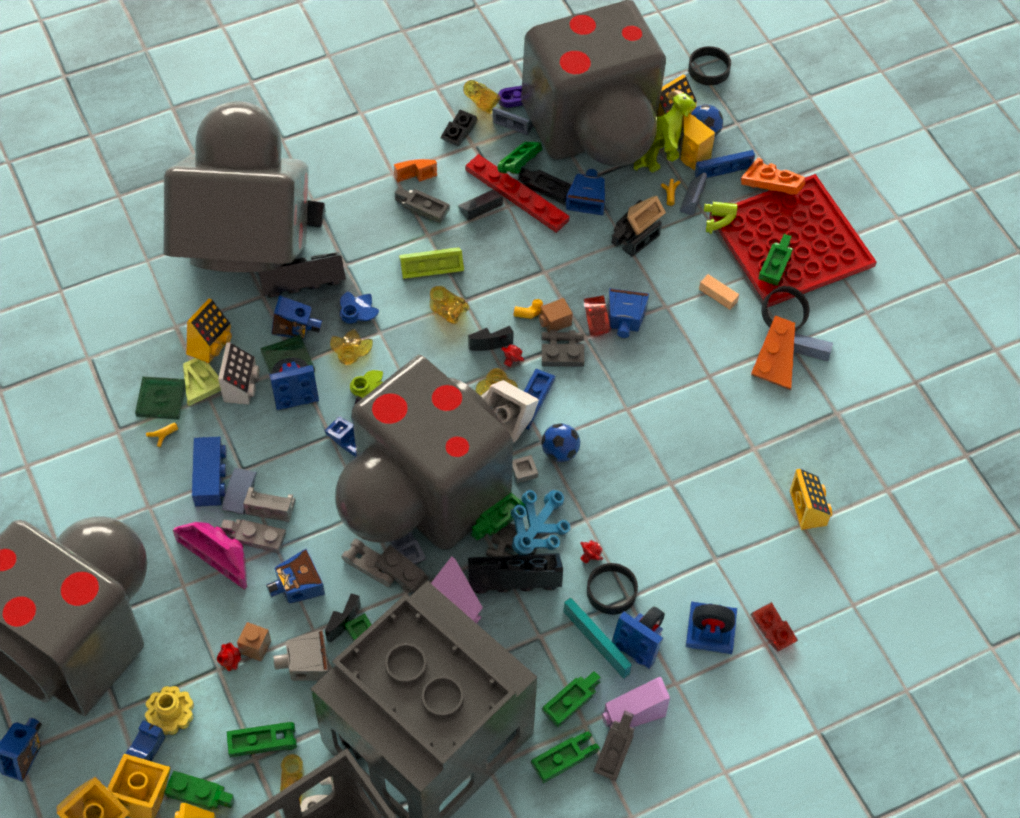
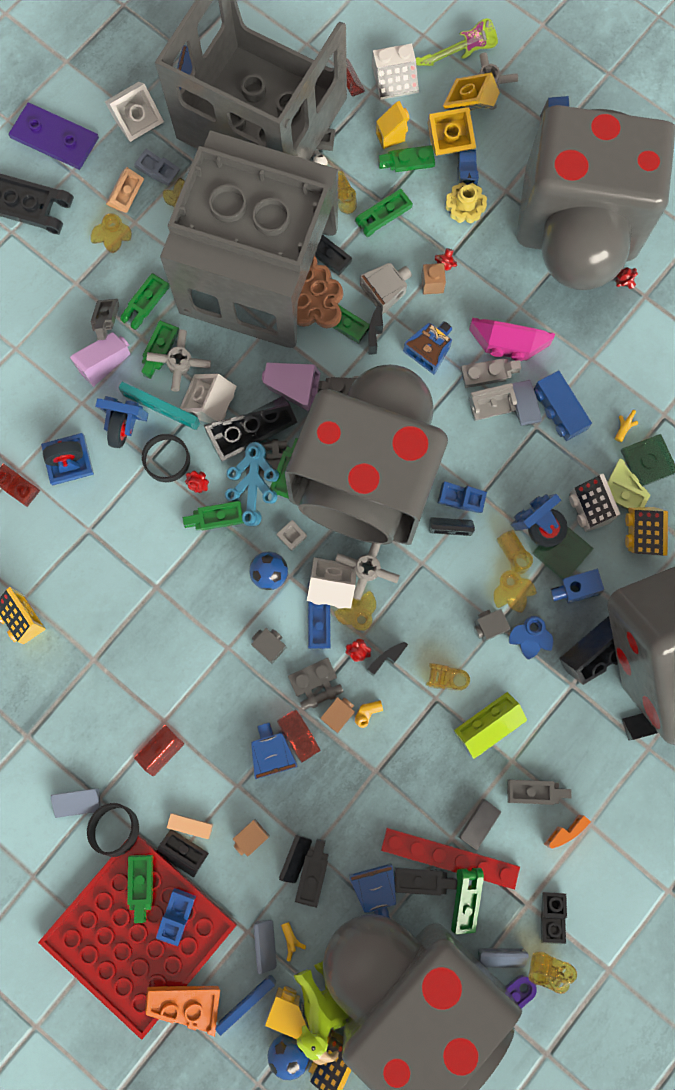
camera: 155 degrees right, 20 degrees up
lime plate [350,370,383,398] -> none
tan slope [627,196,666,235] -> none
lime plant [703,201,737,234] -> none
orange wing [751,315,795,390] -> none
none -> clear red slope [134,725,184,776]
none -> light grey bar [147,329,211,392]
none -> blue slope [156,888,196,947]
none -> black slope [157,829,209,877]
none -> white slope [180,374,237,423]
none -> green hinge [182,501,244,531]
none -> medium nougat brick [233,819,270,857]
none -> dark grey brick [251,628,287,664]
none -> dark grey brick [474,609,511,642]
none -> clear yellow piece [496,530,533,574]

